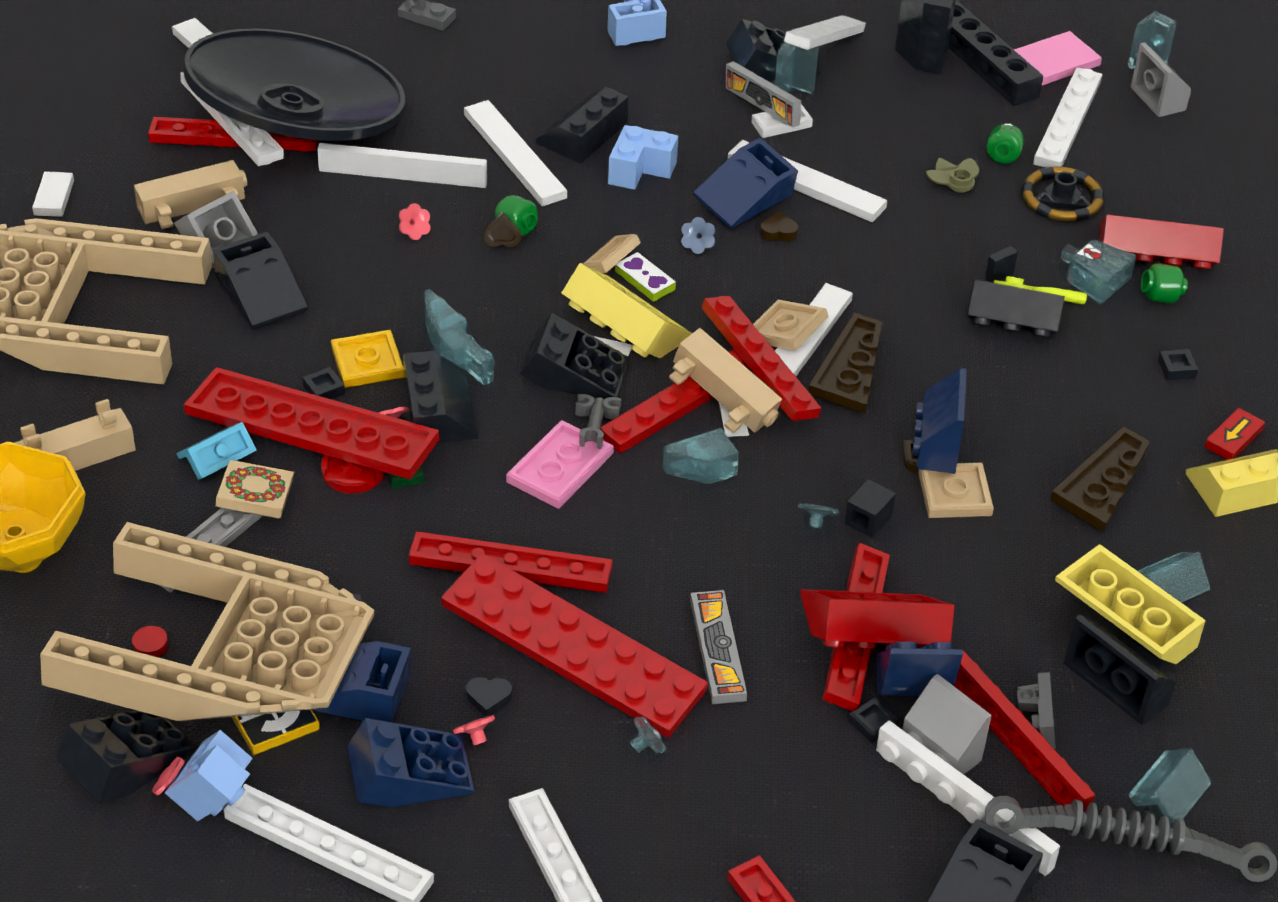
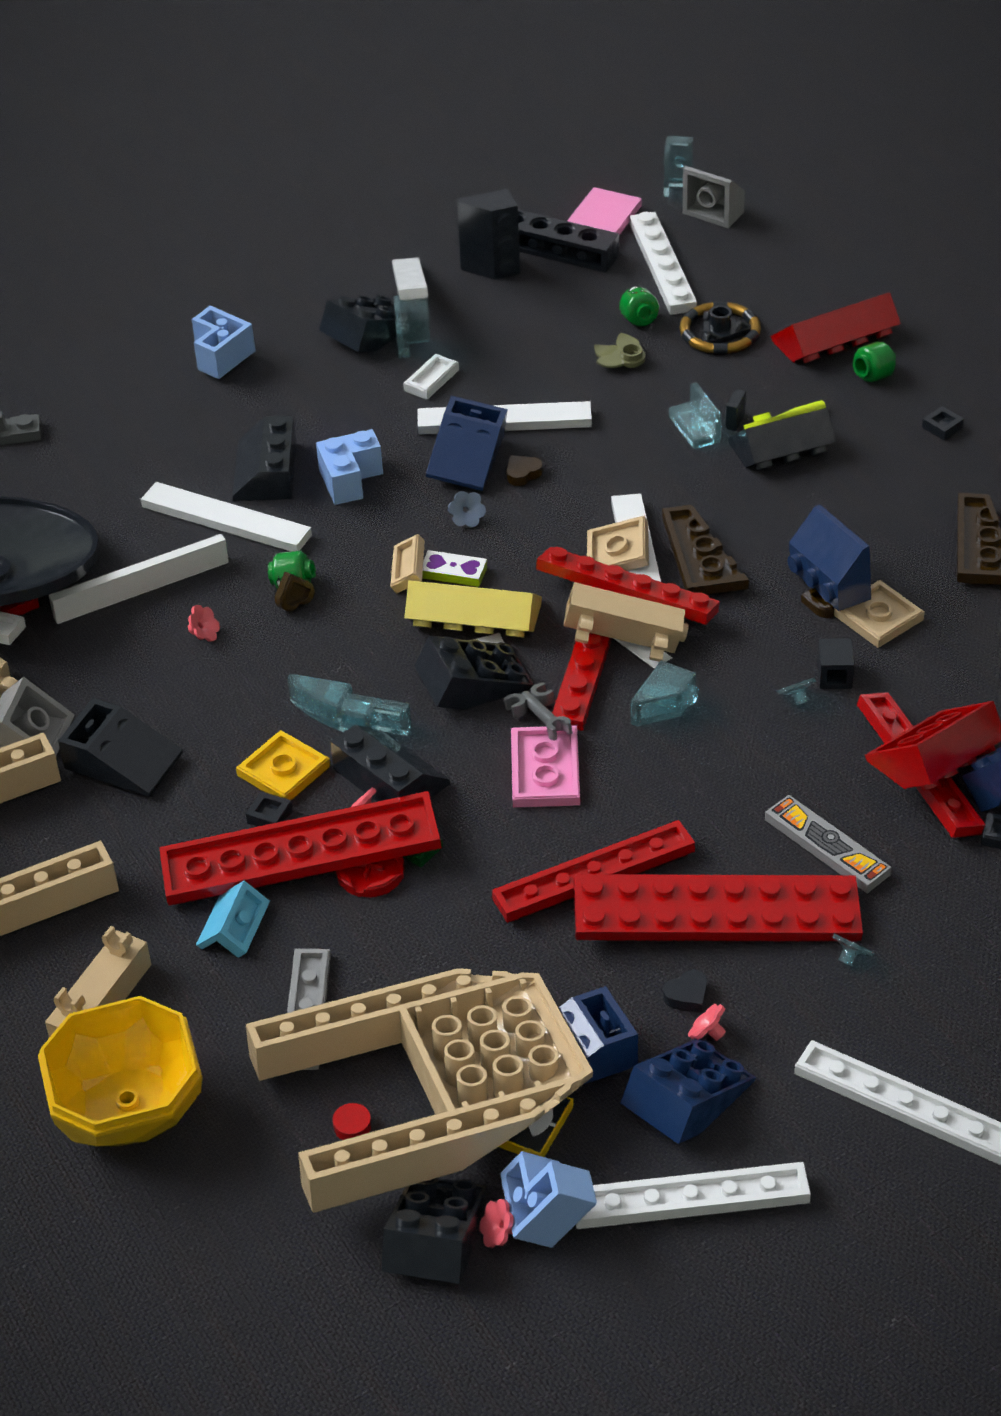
camera: 30 degrees left, 0 degrees up
tan tile [215,460,294,518] -> none
light grey tile [726,61,801,128] -> none
clear light blue torso [1060,240,1137,305] -> none
none -> clear light blue panel [669,383,721,449]

